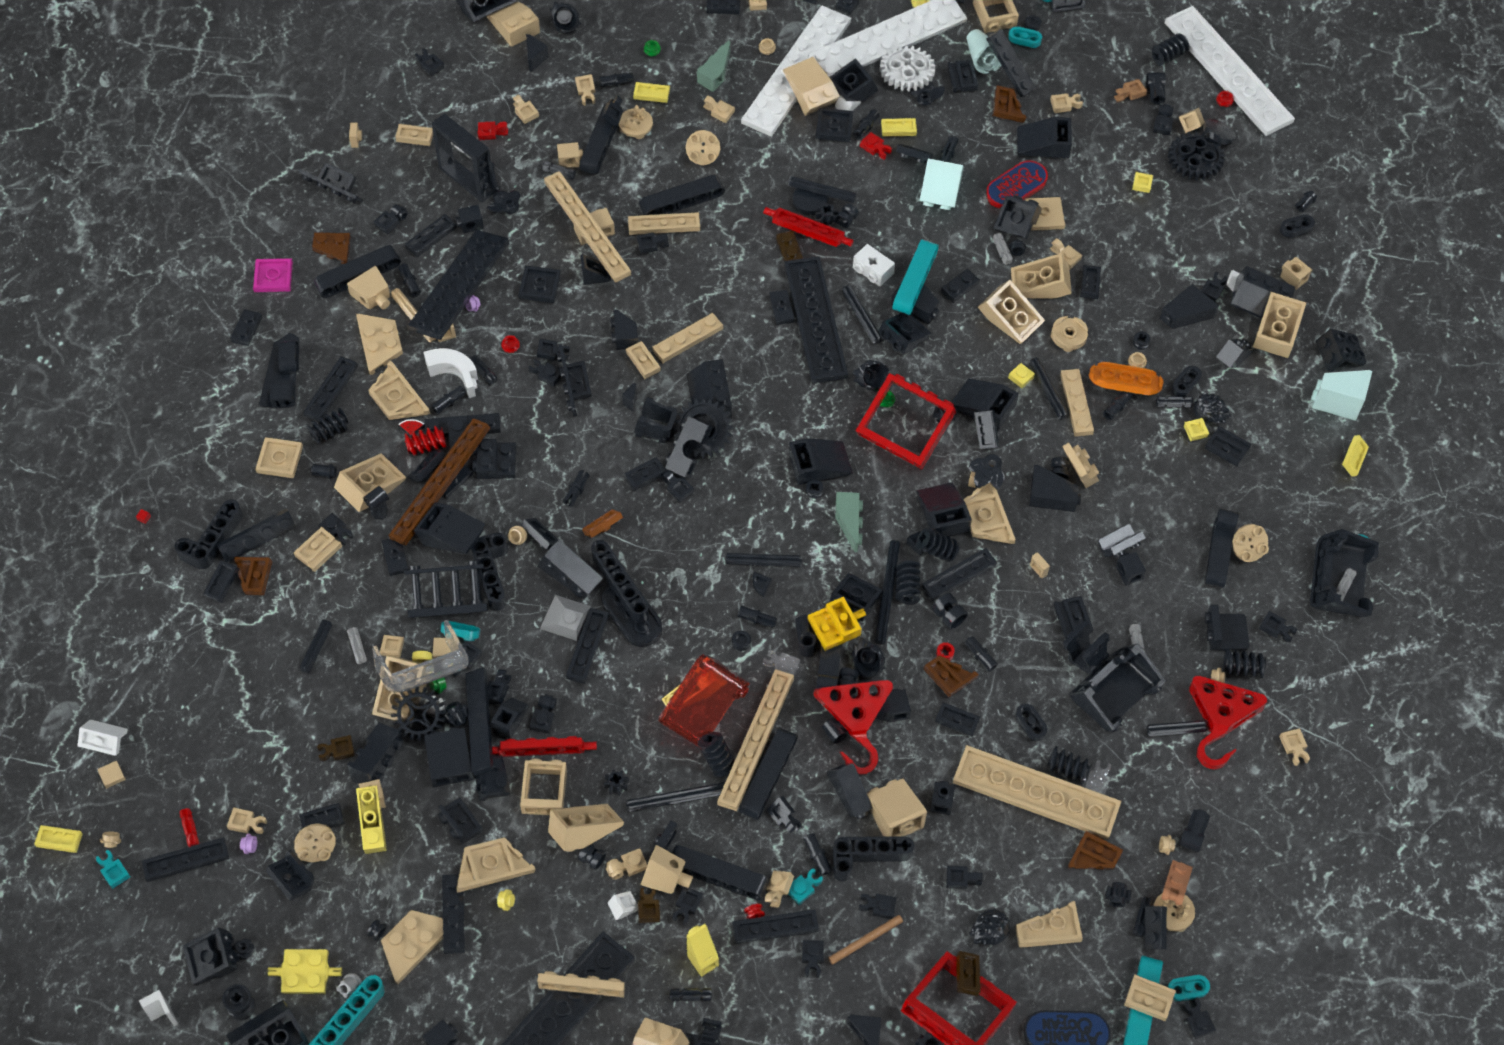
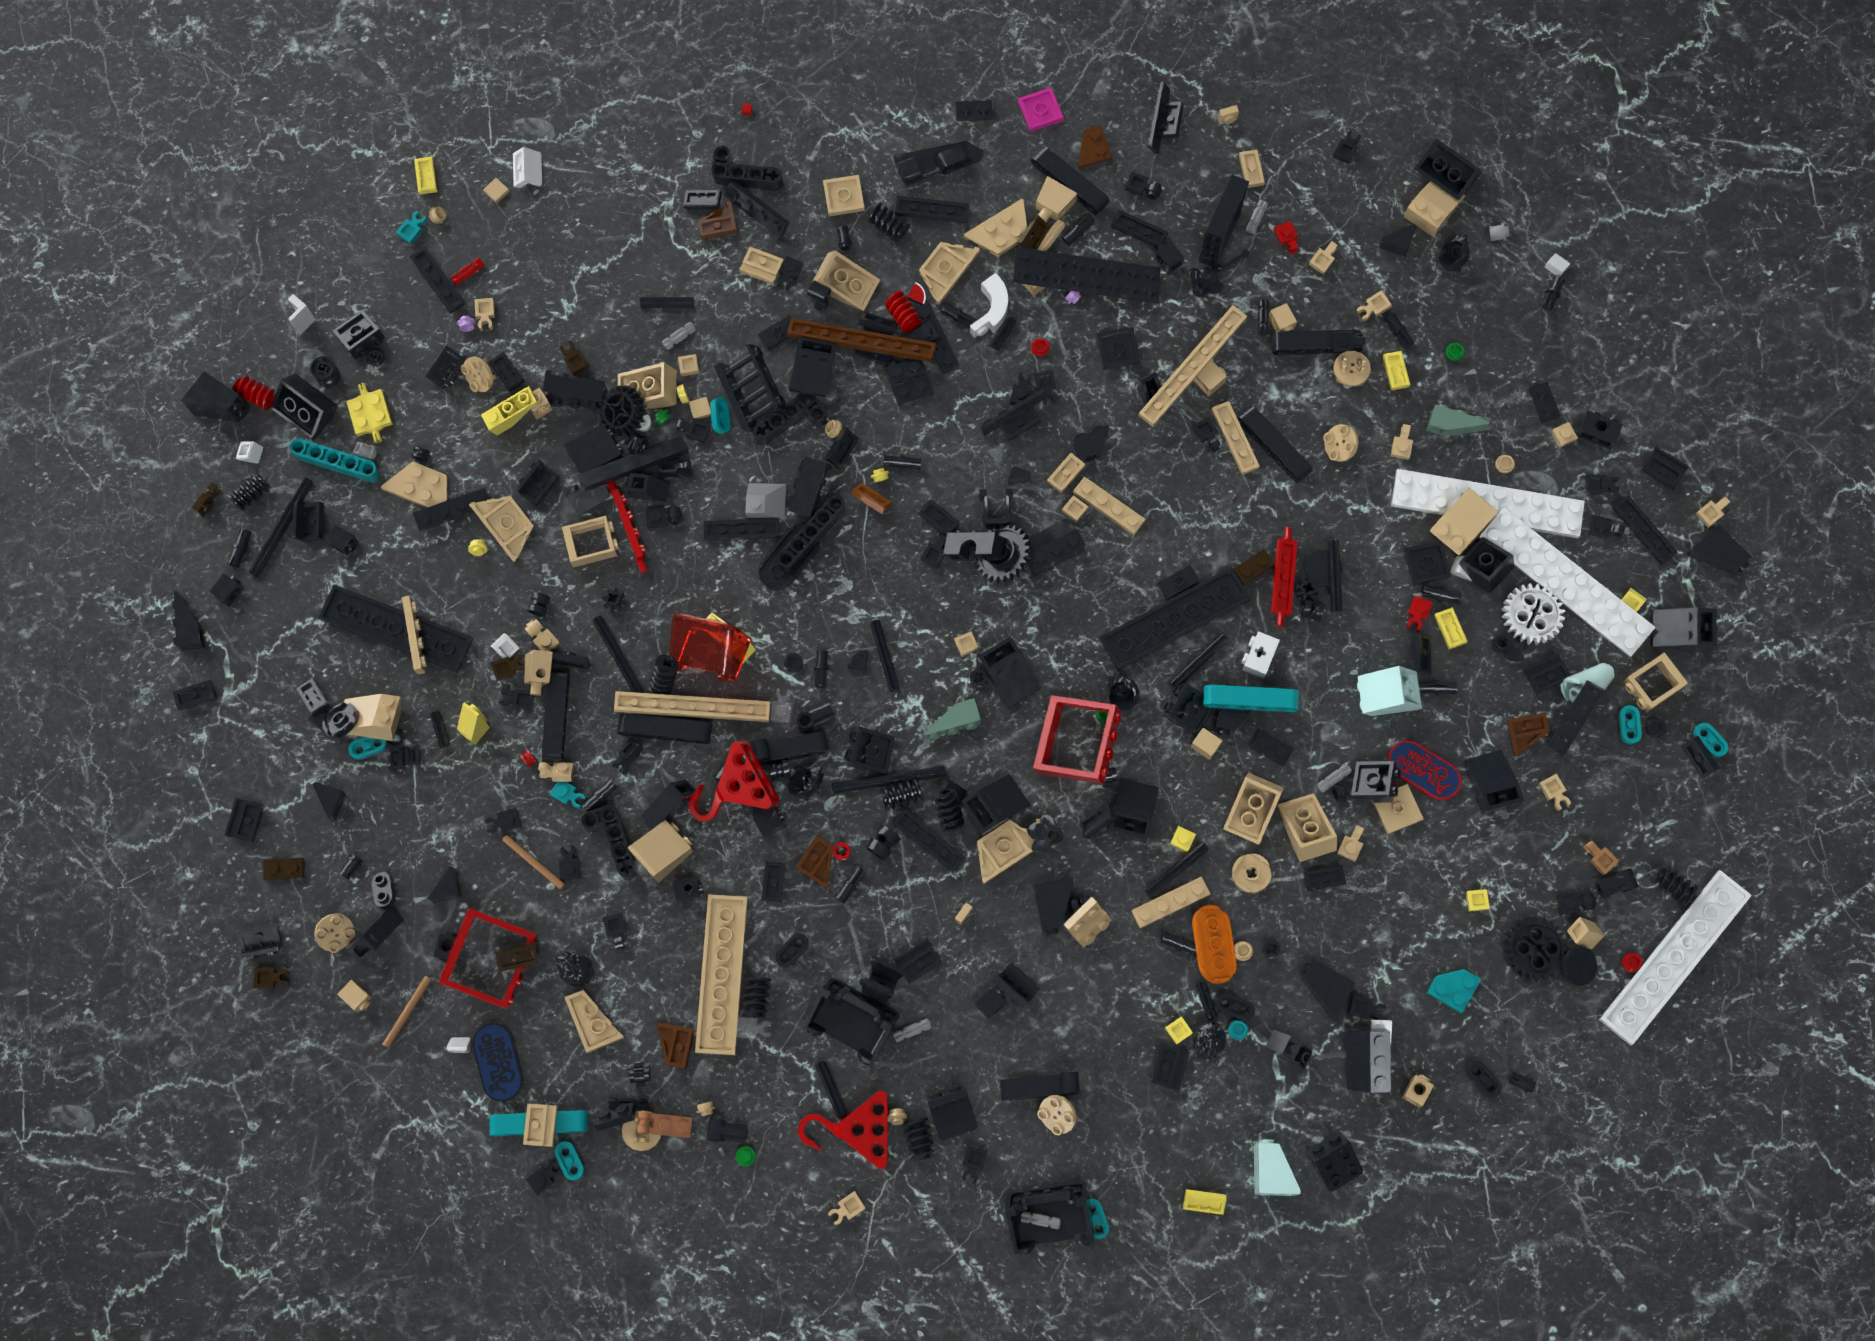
camera: 75 degrees right, 15 degrees up
clear windscreen [372,620,469,693] -> none
tan slope [548,804,624,852] -> none
black plate [732,909,819,944] -> none
yellow plate [807,597,866,651] -> none
tan slope [1253,292,1306,358] -> none
none -> green plate [736,1146,756,1167]
none -> light yellow plate [871,468,889,483]
none -> tan tile [954,631,979,657]
none -> dark brown plate [1018,215,1051,250]
none -> tan plate [1062,495,1088,523]
none -> tan panel [1191,728,1222,760]
none -> teal plate [1228,1020,1248,1040]
none -> teal plate [1426,969,1481,1014]

